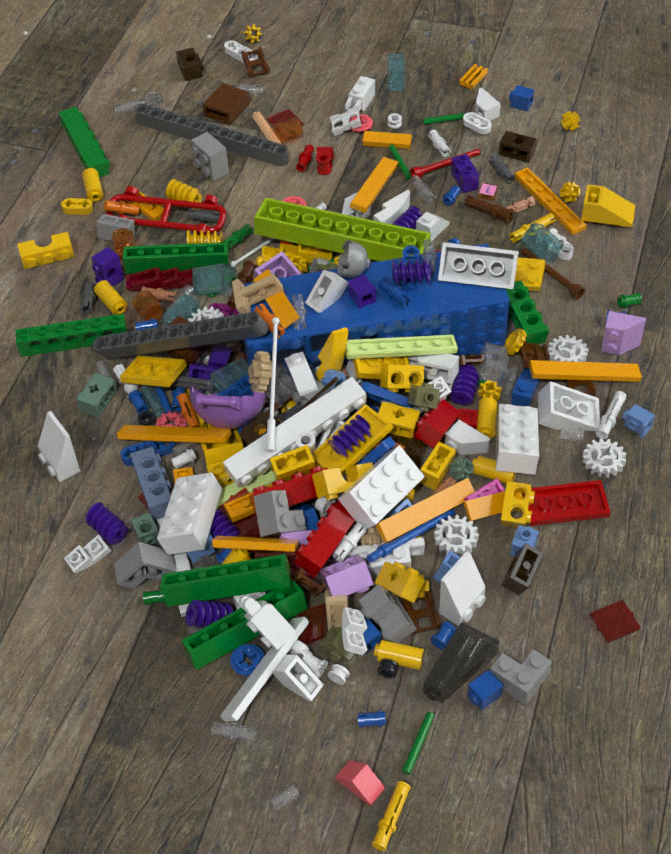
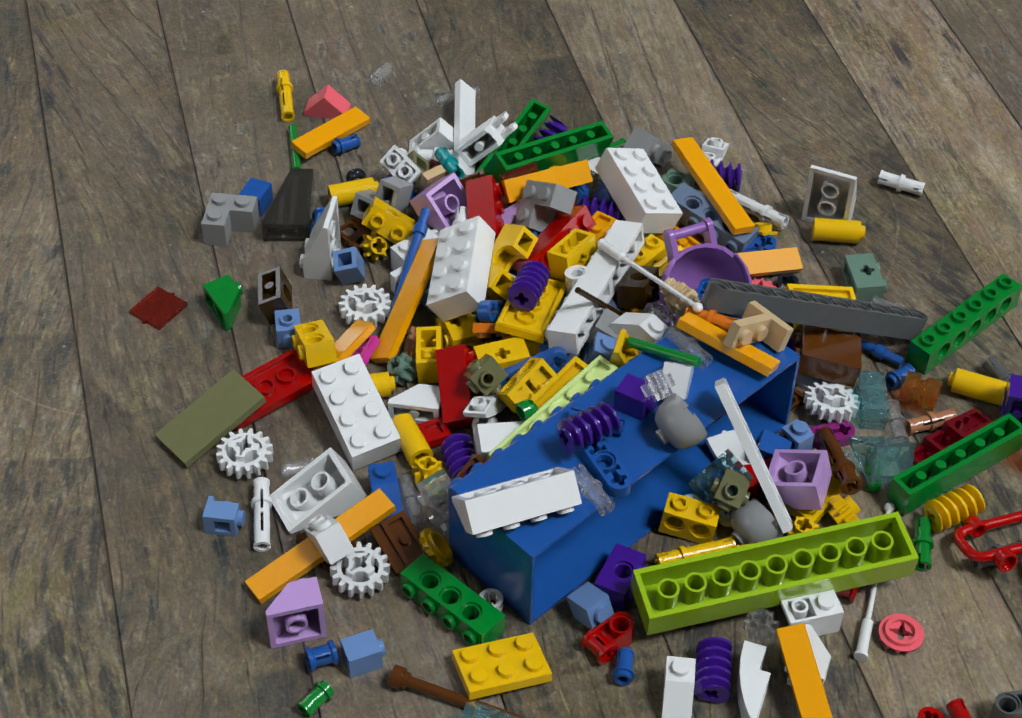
camera: 145 degrees right, 5 degrees down
none -> olive tile [155,369,267,468]
none -> green slope [203,274,243,331]
none -> light orange tile [291,106,370,159]
none -> white slope [304,514,355,565]
none -> medium blue brick [340,629,386,678]
none -> teal pin [434,147,464,178]
none -> green hinge [515,399,538,422]
none -> green bar [626,337,702,367]
none -> clear gear [640,369,676,402]
none -> light orange tile [671,137,755,235]
none -> white tile [715,378,793,534]
none -> white pin [730,189,789,230]
none -> yellow plate [754,222,778,236]
none -> yellow brick [812,217,865,244]

